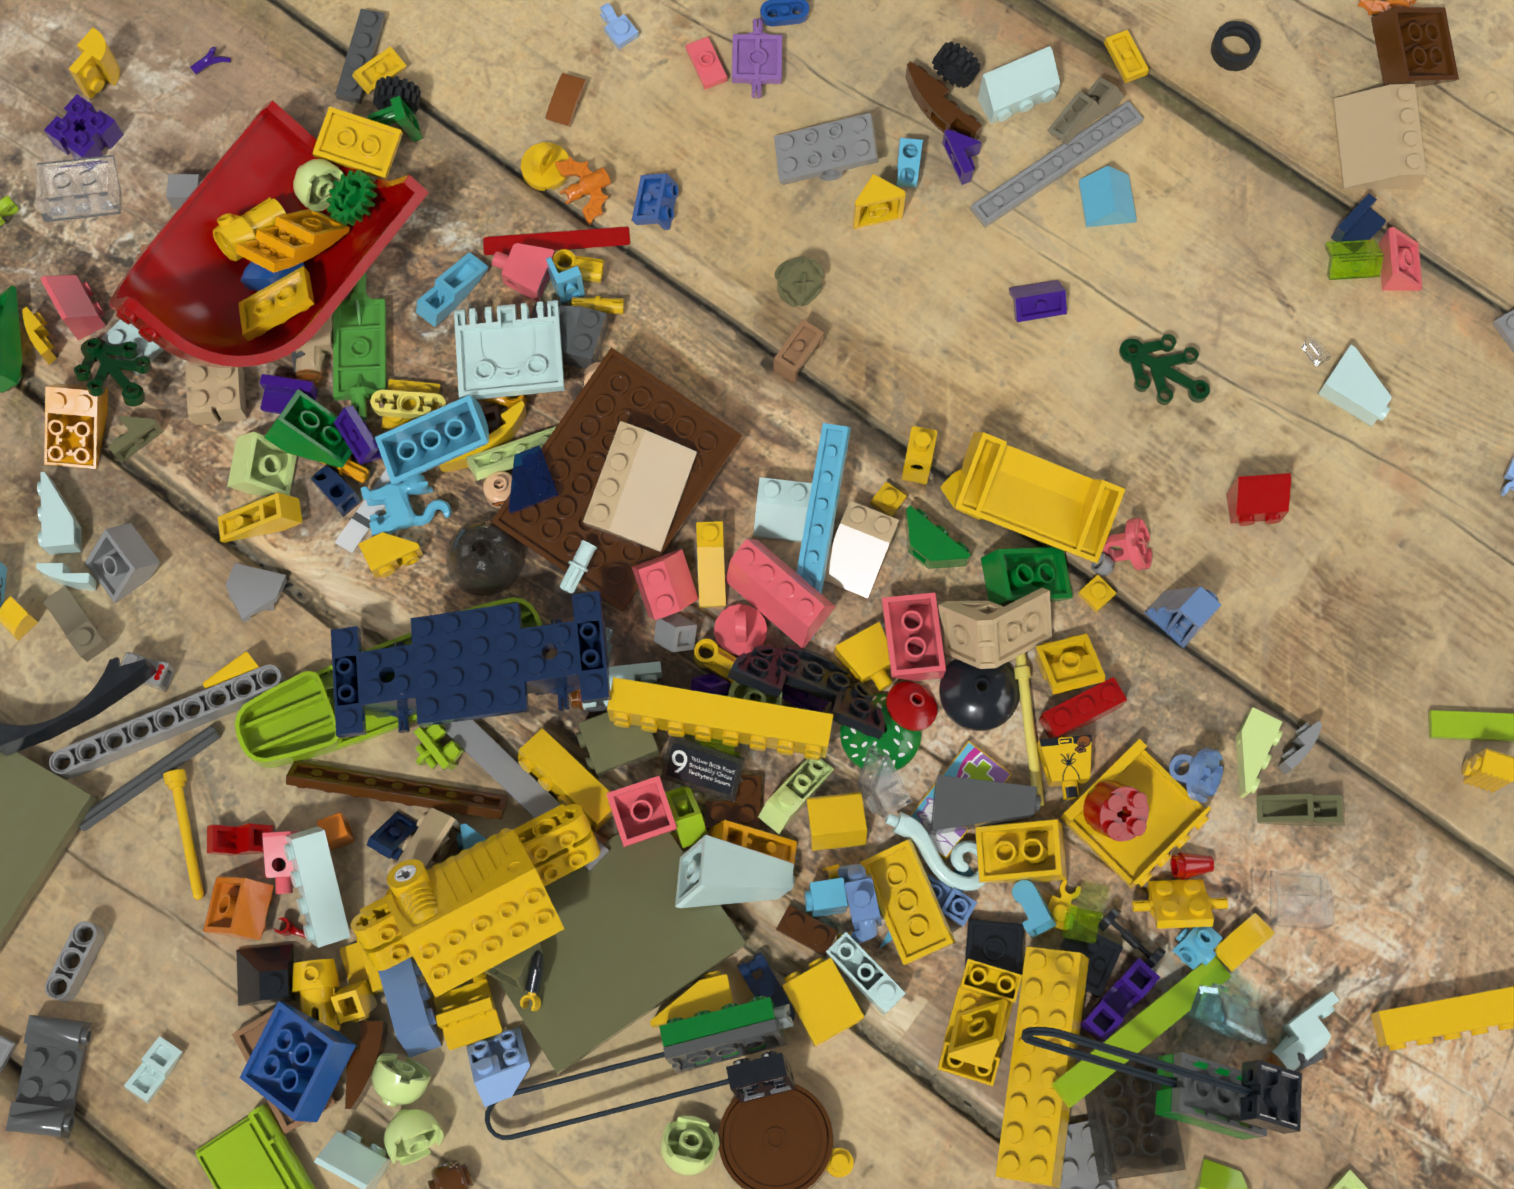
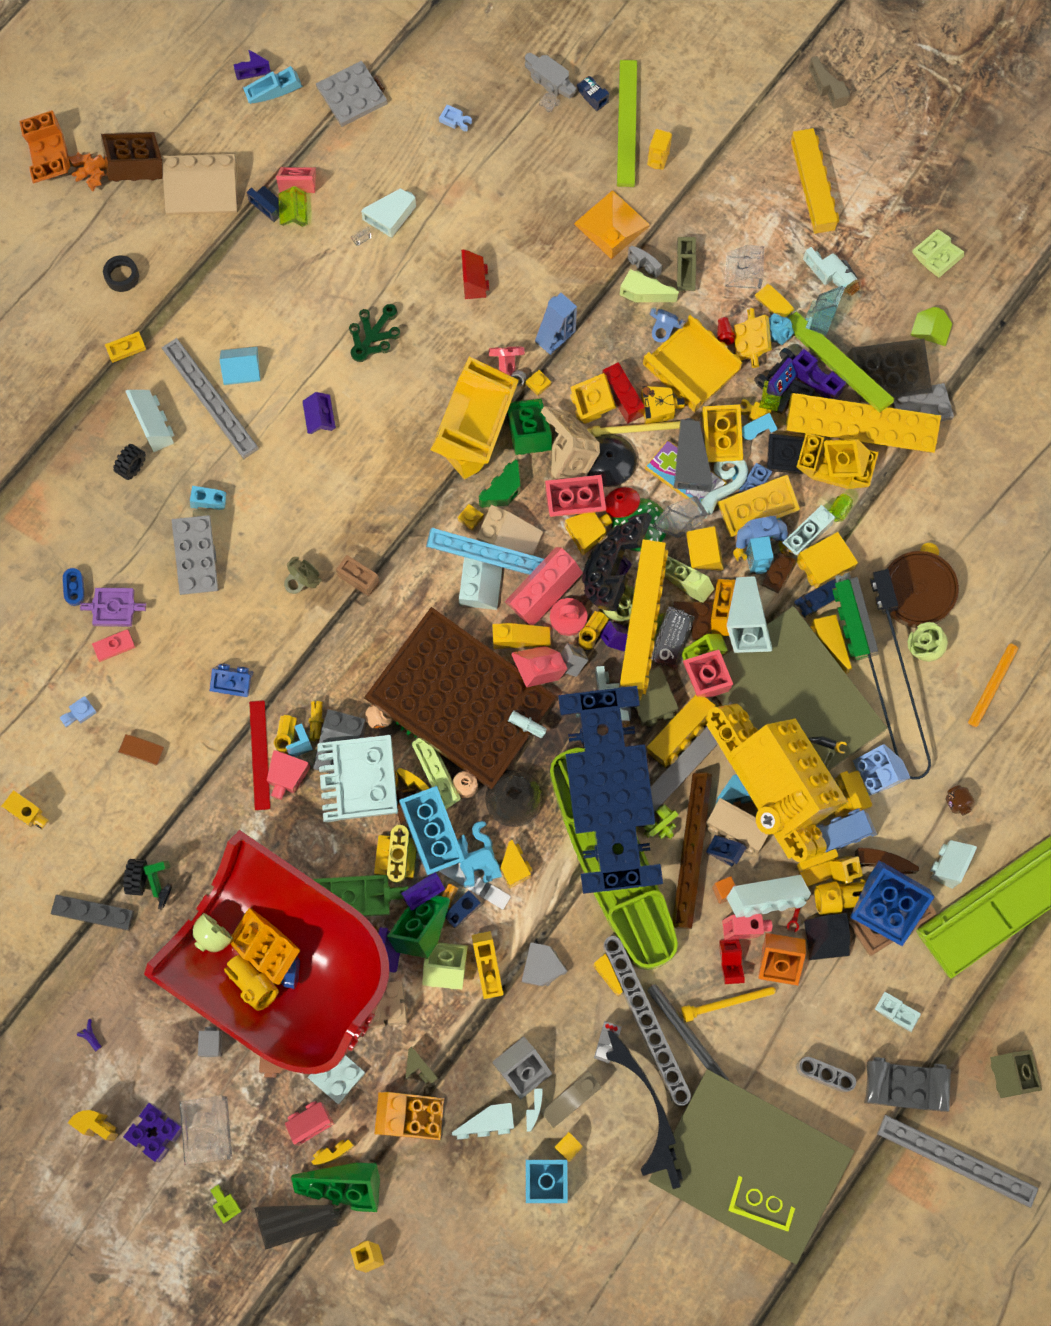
camera: 90 degrees left, 0 degrees up
dark green plant [74,338,152,407] -> none
yellow plate [239,266,314,341] -> none
yellow plate [312,106,403,180] -> none
green gear [326,170,377,226] -> none
yellow plate [352,46,407,95] -> none
yellowish green cylinder [372,1053,431,1107] -> none
yellowish green cylinder [384,1109,444,1165] -> none
medium azure slope [416,252,489,327] -> none
clear blue wing [509,445,559,514] -> none
yellow tile [520,142,569,191] -> none
orange animal [555,157,611,225] -> none
tan slope [583,421,697,552] -> none
yellow slope [852,174,906,229] -> none
yellow torso [901,426,938,485] -> none
reddish brown slope [905,61,982,140] -> none
dark purple slope [942,130,982,185] -> none
piece [1021,1027,1302,1140] -> none
dark tan slope [1047,77,1124,145] -> none
red brick [1083,780,1149,841] -> none
none -> light orange slope [574,190,650,259]
none -> slope [767,358,797,399]
none -> clear neon green brick [828,494,853,522]

